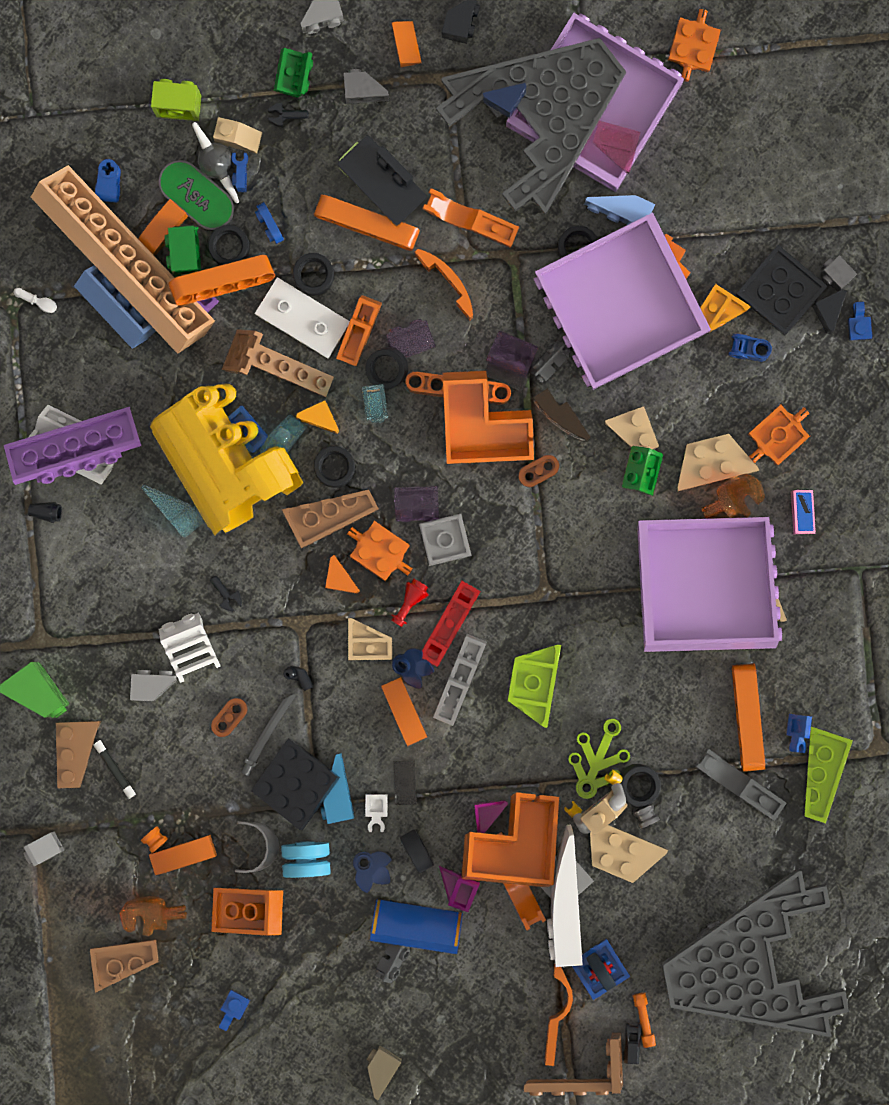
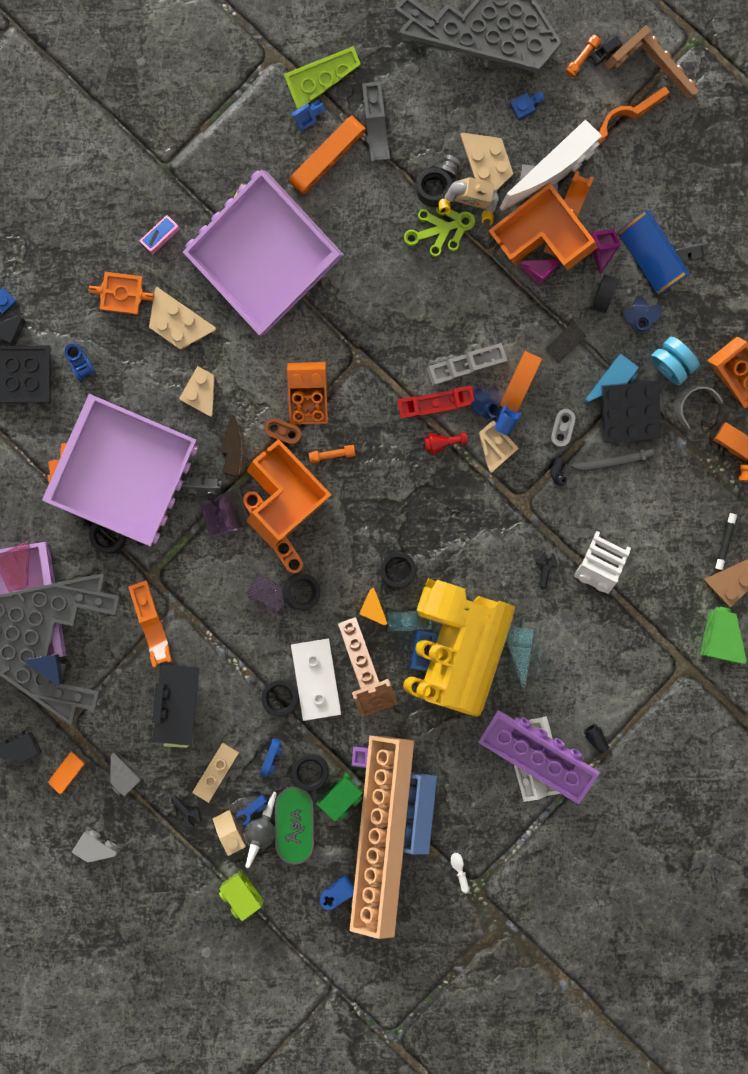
camera: 130 degrees left, 0 degrees up
light grey slope [130,670,178,701] -> none
orange slope [138,199,188,257] -> none
orange beam [168,255,275,306] -> none
dark orange plate [211,698,248,737] -> none
green bracket [273,48,313,97] -> none
medium nougat wing [282,490,379,548] -> none
orange beam [314,195,420,251] -> none
orange slope [325,555,360,594] -> none
orange slope [336,295,382,366] -> none
orange plate [347,521,413,581] -> none
clear light blue slope [362,384,389,423] -> none
white plate [365,794,388,832] -> none
clear purple bracket [394,486,439,522] -> none
orange slope [415,249,473,321] -> none
light grey plate [419,514,472,566] -> none
lime wing [508,645,561,728] -> none
blue plate [572,939,630,1000] -> none
light blue slope [584,195,655,226] -> none
green bracket [622,446,663,496] -> none
light orange wing [700,284,750,333] -> none
clear orange piece [701,473,765,519] -> none
none -> tan plate [192,743,239,803]
none -> orange slope [287,362,328,425]
none -> orange bar [309,445,356,464]
none -> blue piece [495,405,522,435]
none -> blue plate [510,91,545,120]
none -> light grey plate [551,409,575,447]

